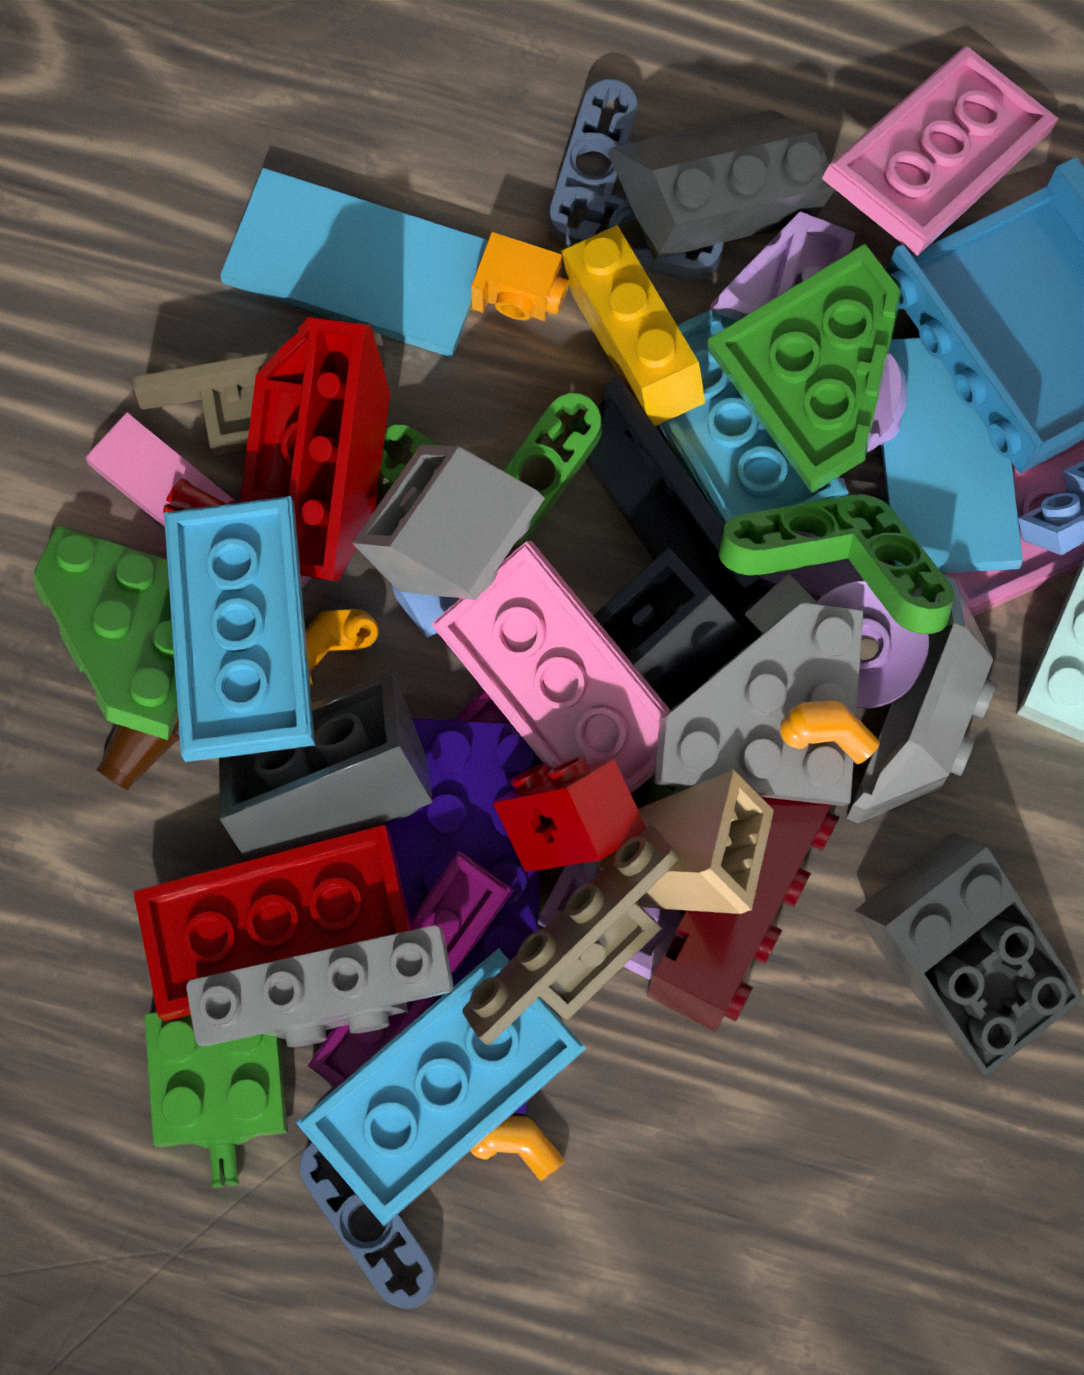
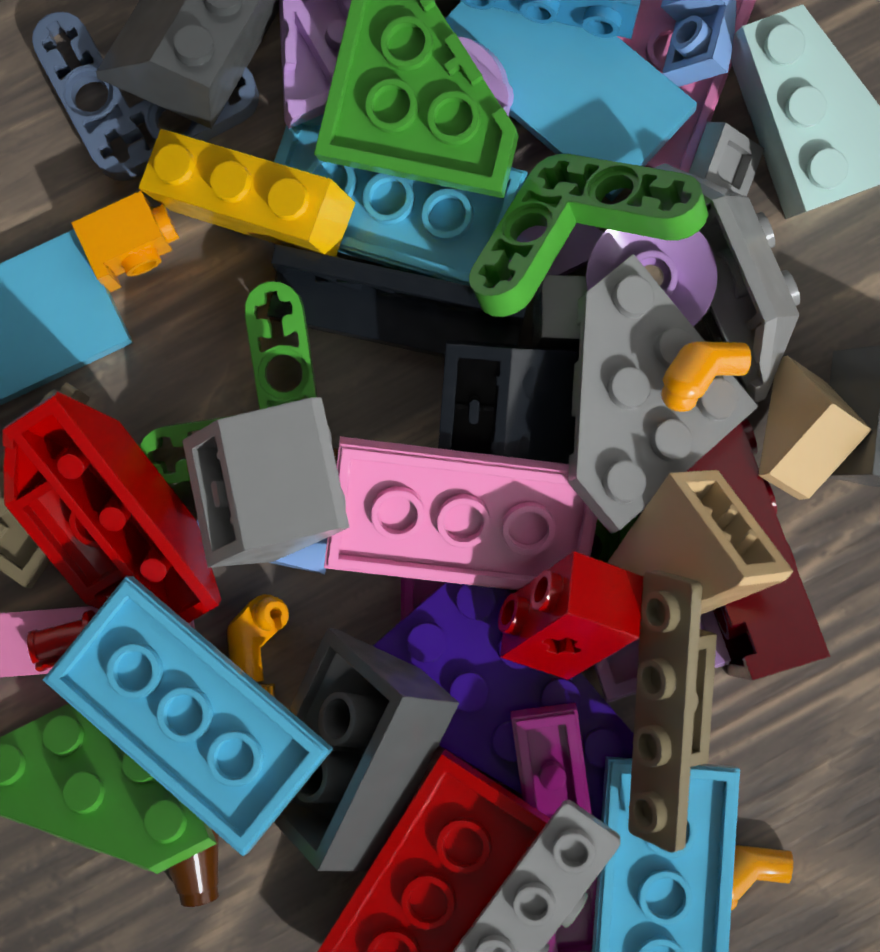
camera: 40 degrees left, 10 degrees up
none -> light grey plate [689,122,764,197]
none -> tan slope [758,356,872,500]

